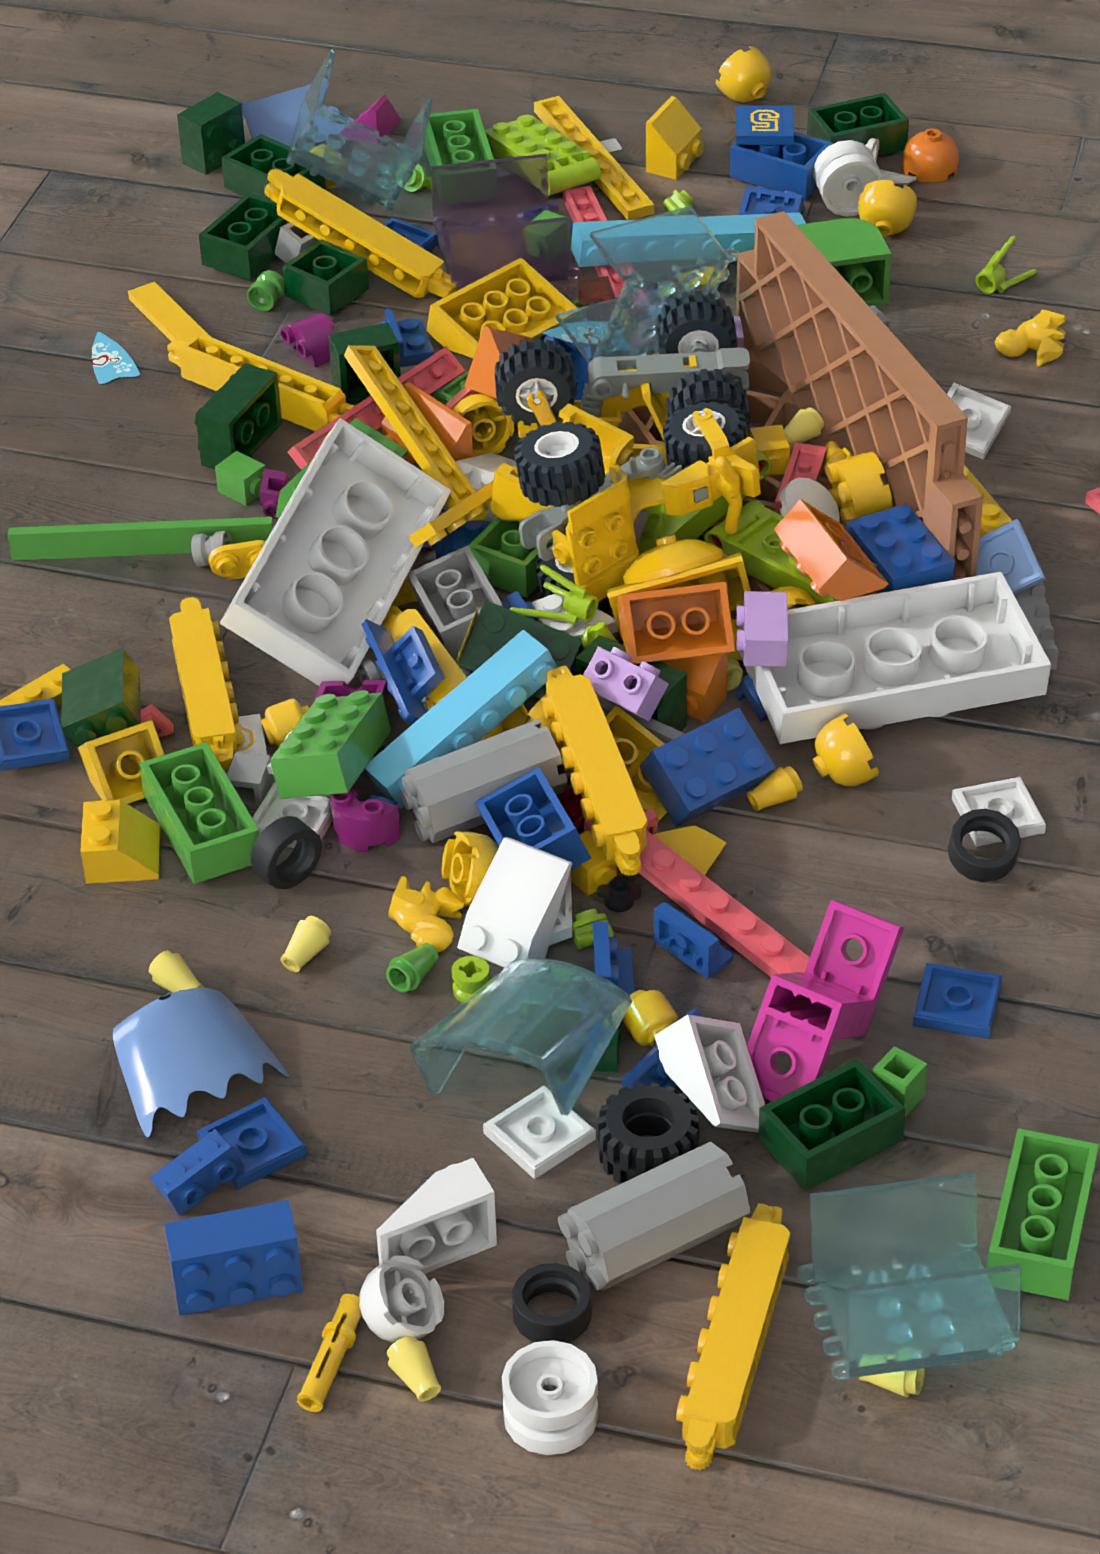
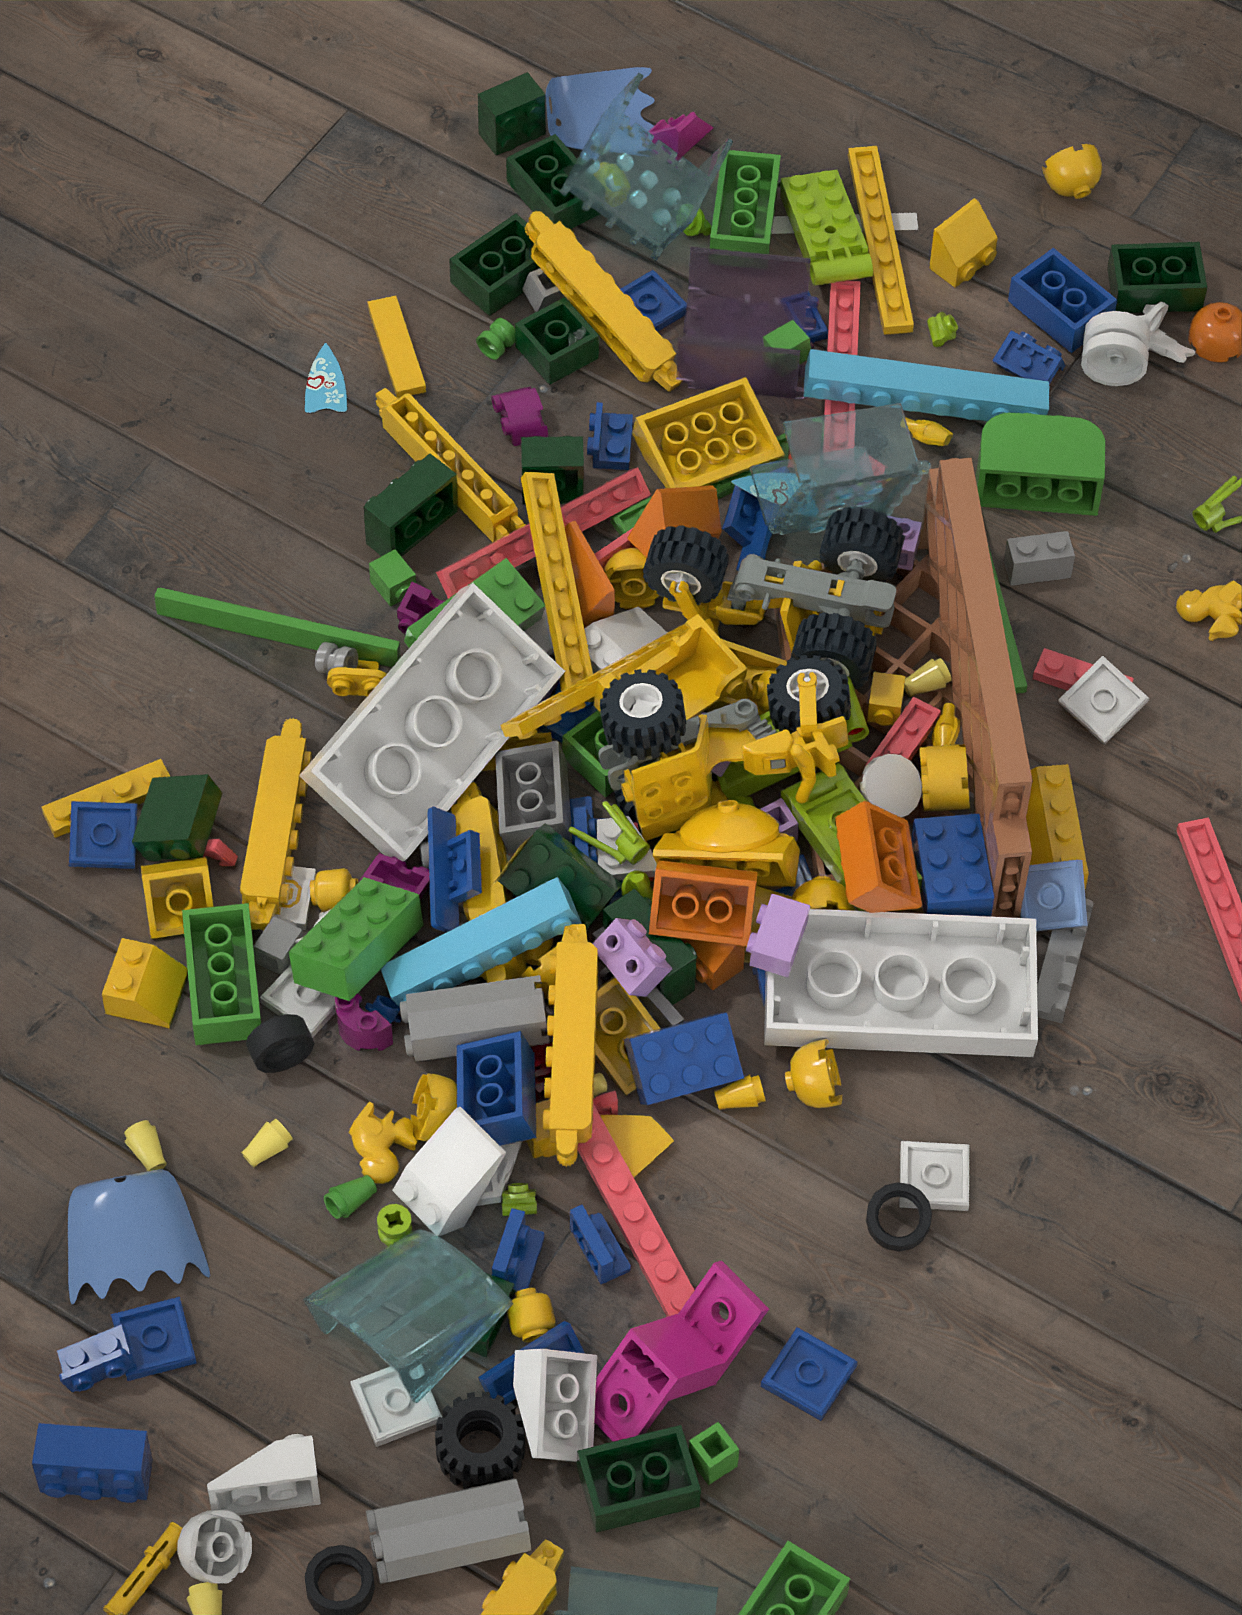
camera: 15 degrees right, 15 degrees up
black plate [597,876,641,912] -> none
blue tile [736,106,794,145] -> none
yellow cylinder [858,180,917,236] -> none

